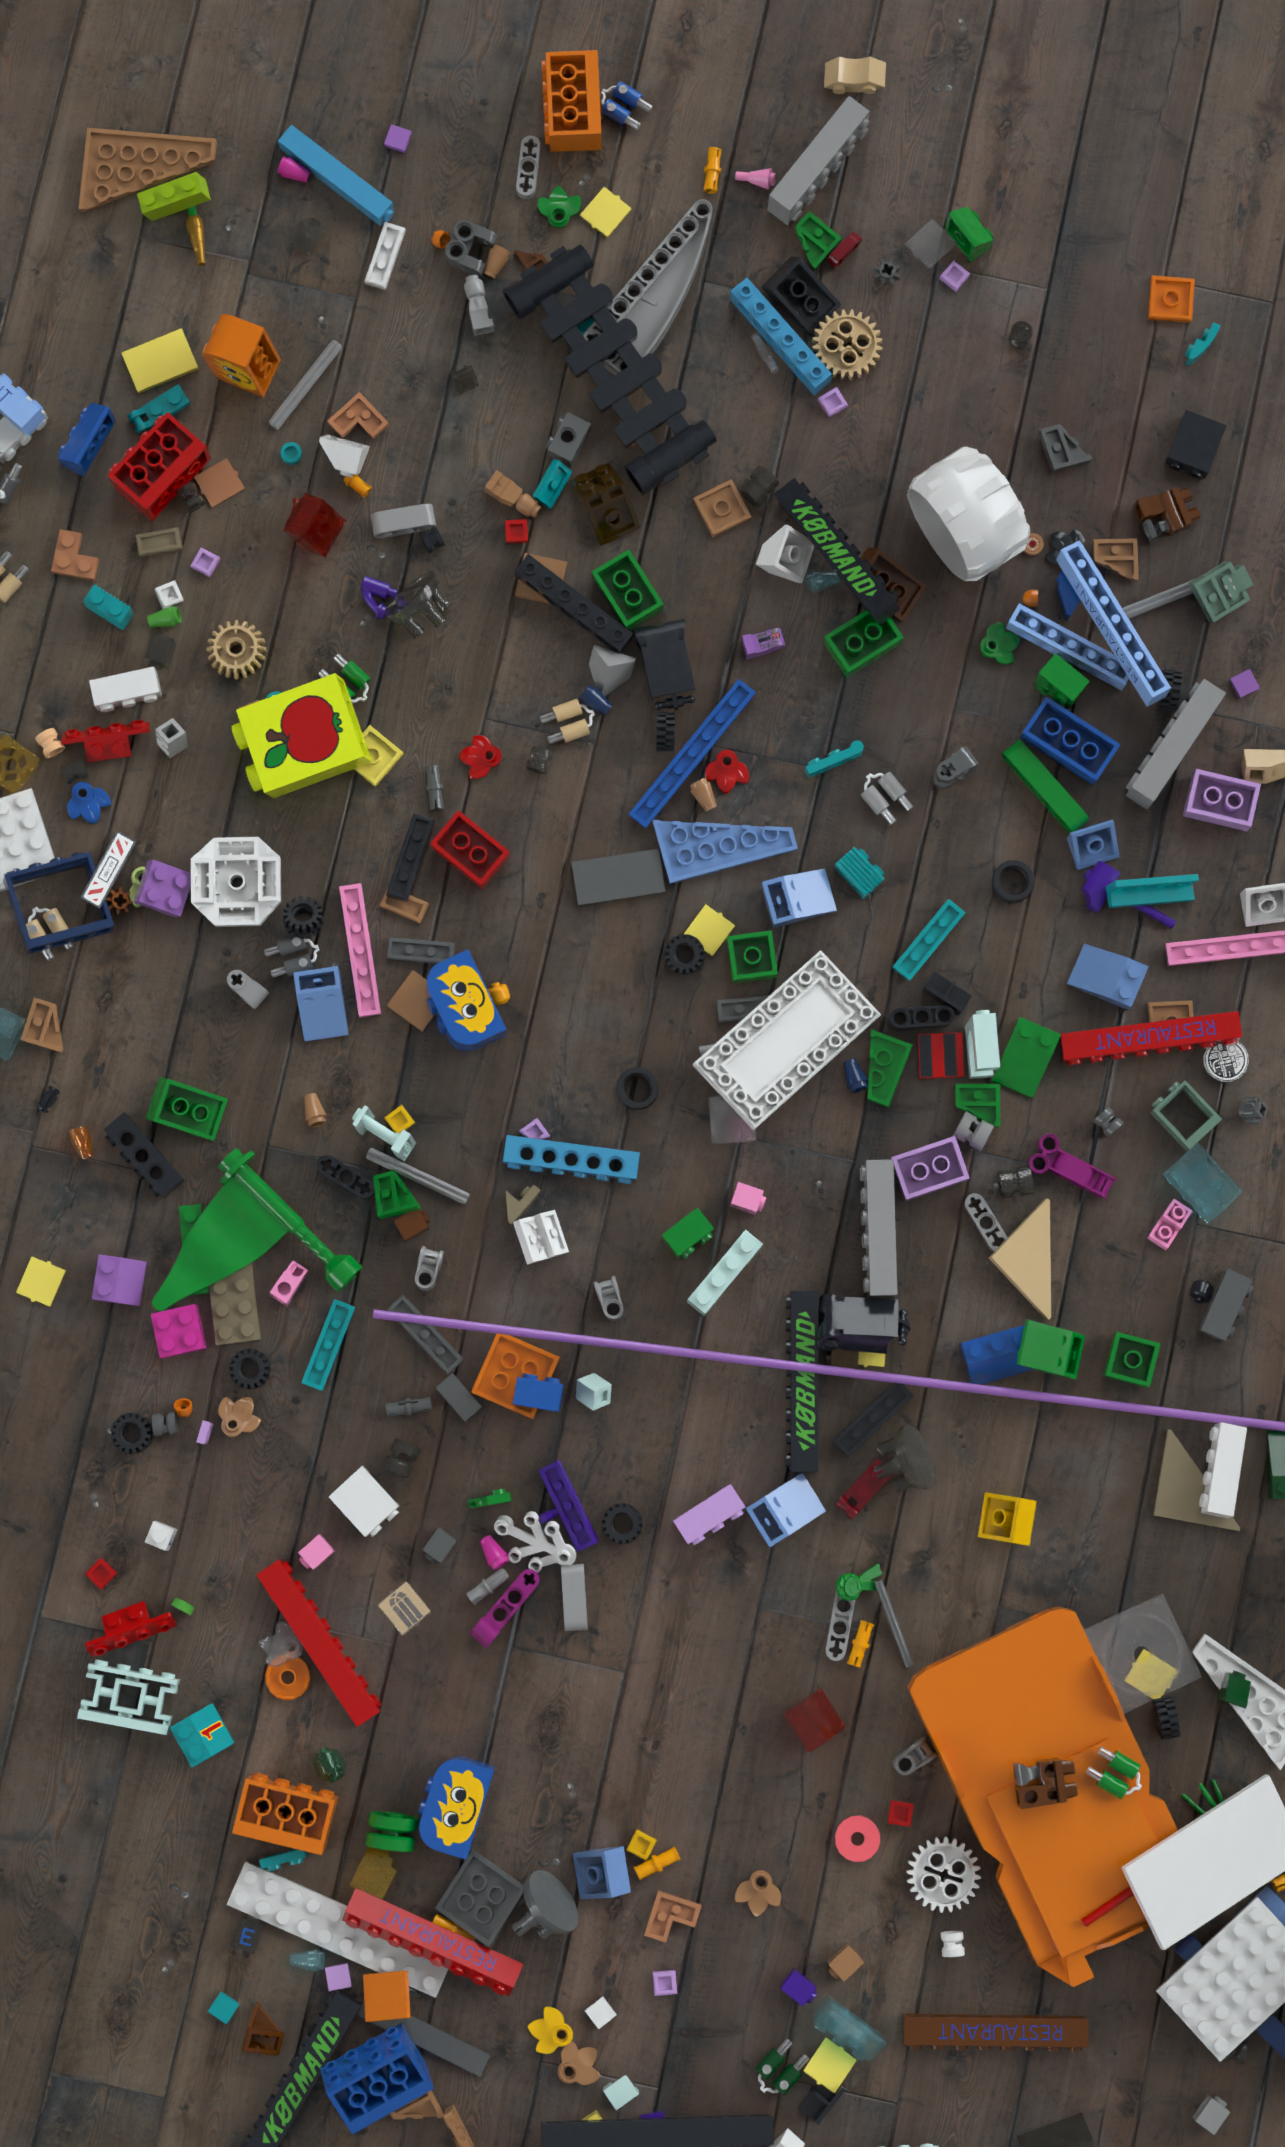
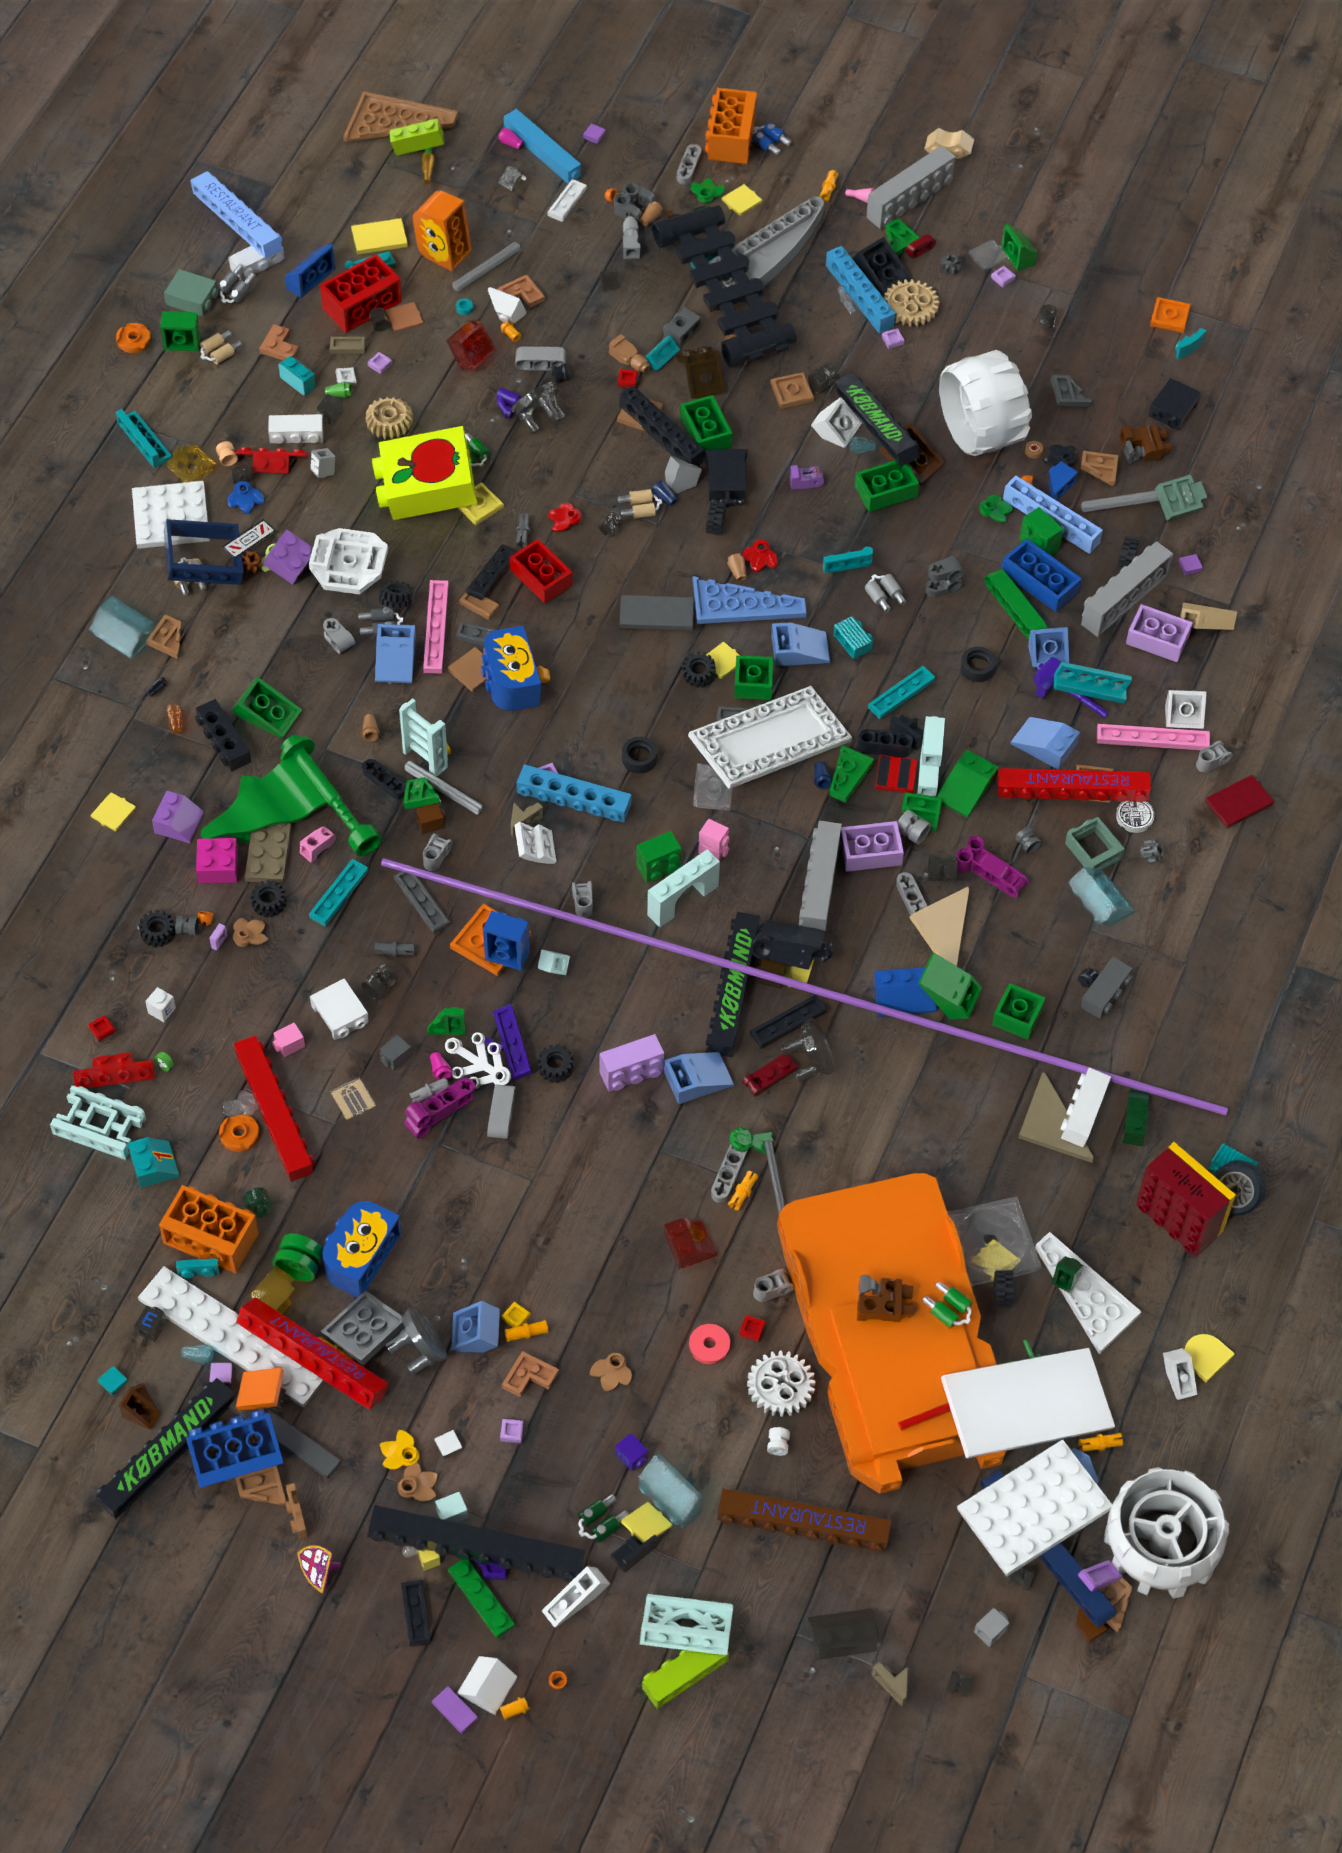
camera: 10 degrees right, 25 degrees down
dark grey tile [436,1373,482,1422] -> none
blue plate [629,679,756,829] -> none
medium nougat brick [827,1943,864,1982] -> none
yellow slope [978,1492,1037,1546] -> none
light blue brick [1056,540,1171,707] -> none
bright pink slope [1147,1199,1192,1251] -> none

